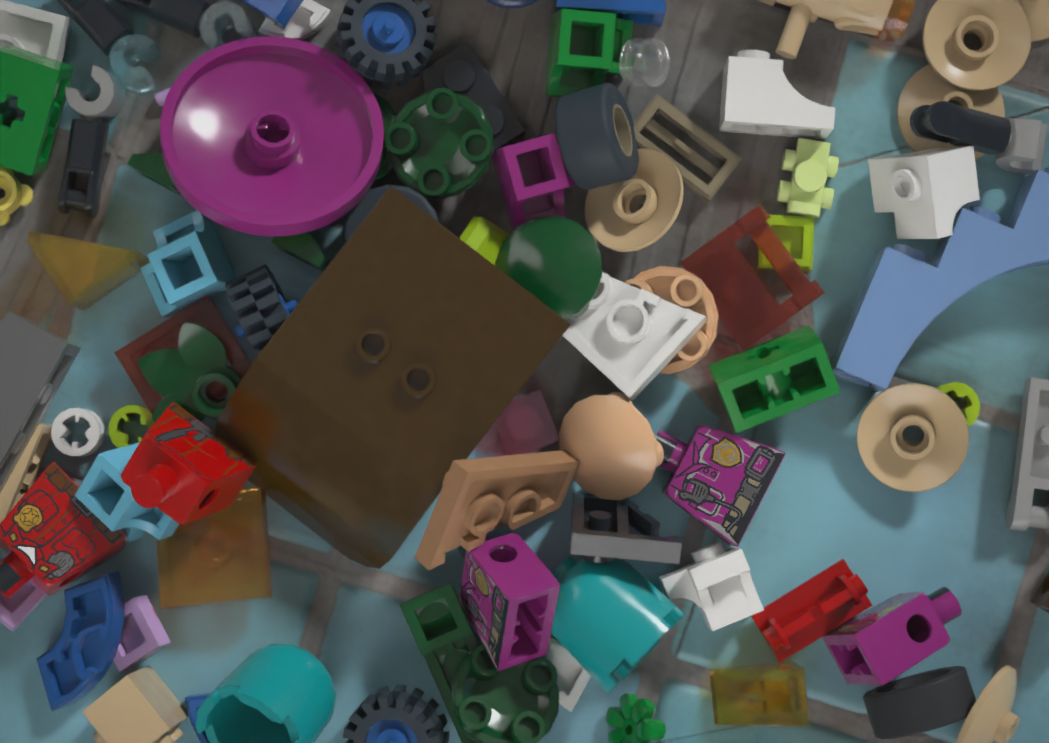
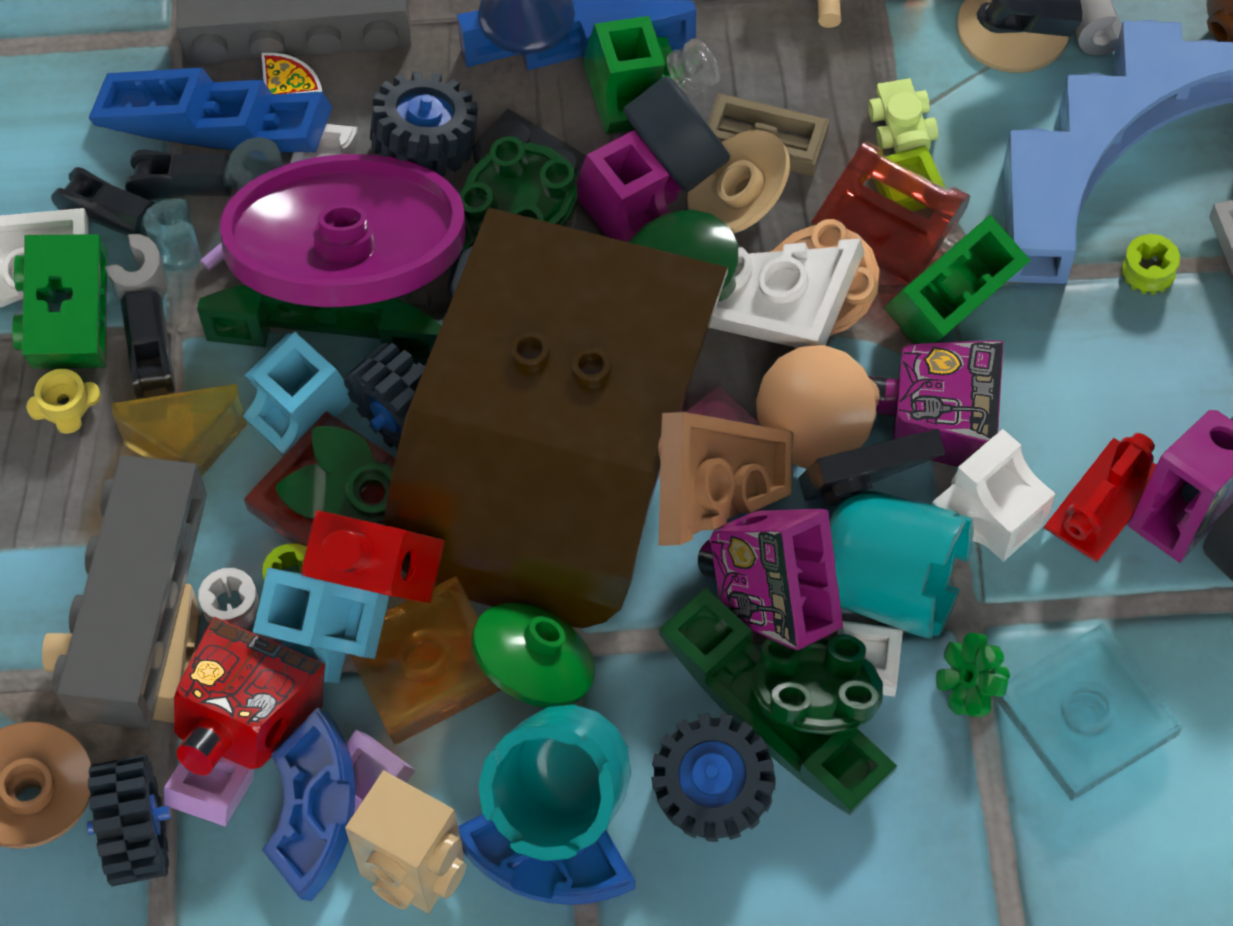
camera: 20 degrees left, 25 degrees down
clear yellow slope [709,661,810,726] -> none
white arch [719,50,835,139] -> none
tan dish [857,383,969,492] -> none
white brick [868,145,980,239] -> none
none -> green dish [471,603,595,708]

